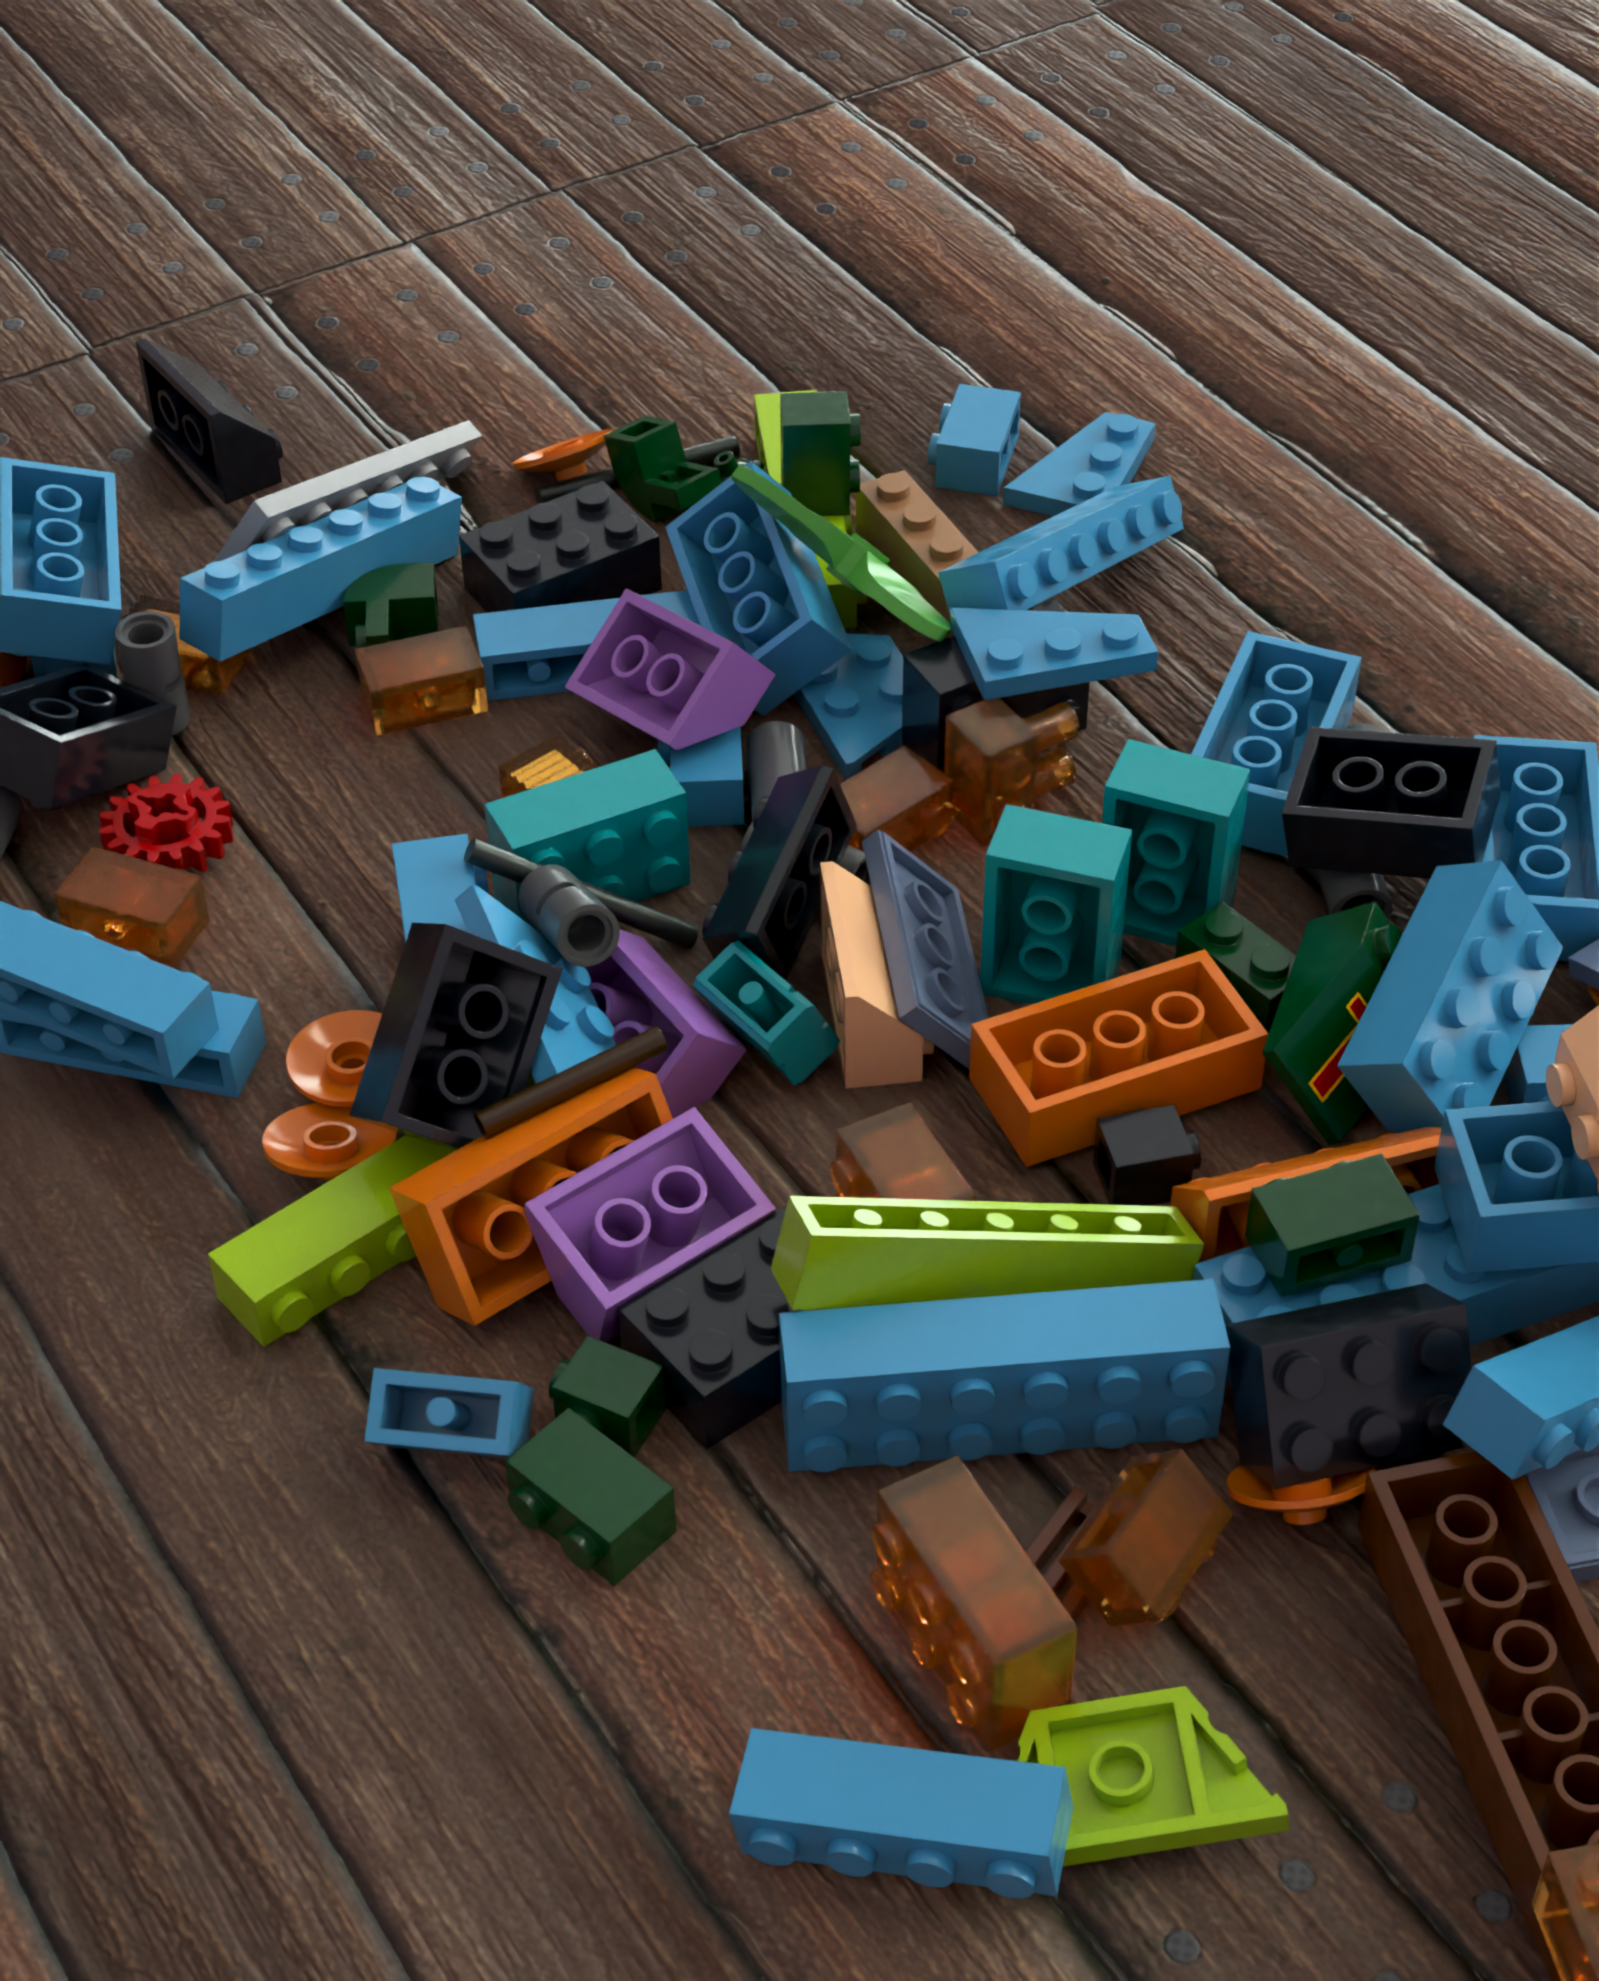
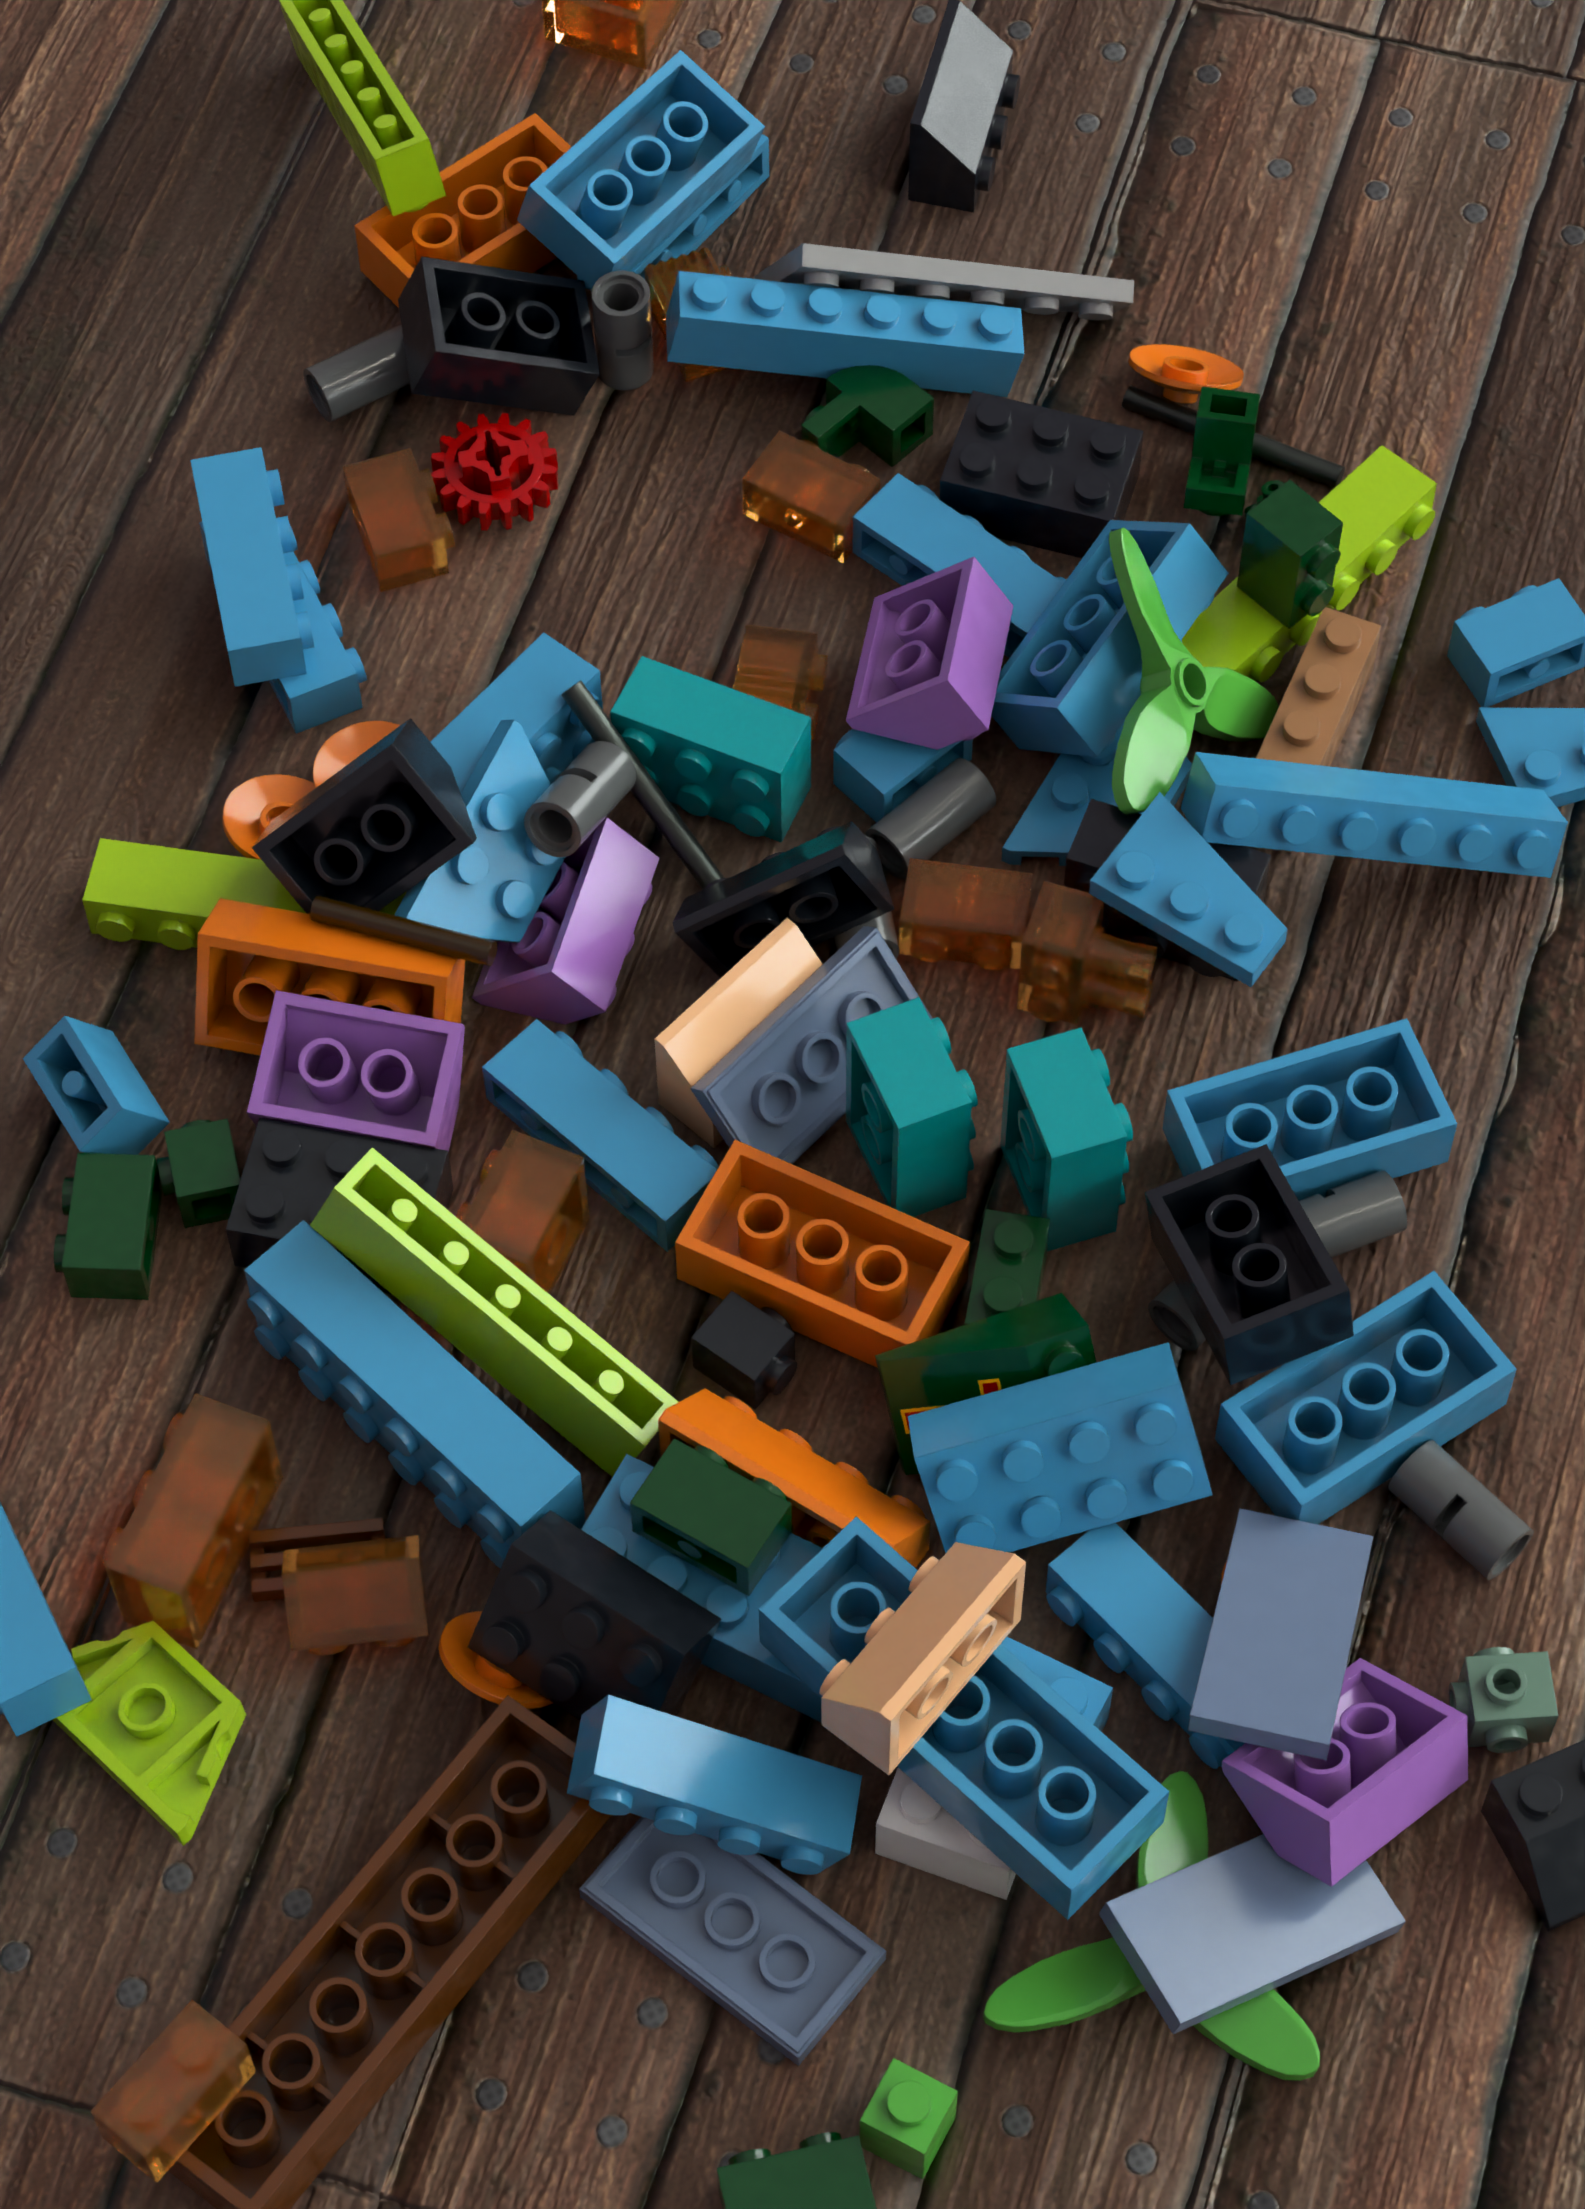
camera: 50 degrees right, 15 degrees up
teal brick [693,940,840,1085] -> none
none -> dark azure brick [482,1019,719,1252]

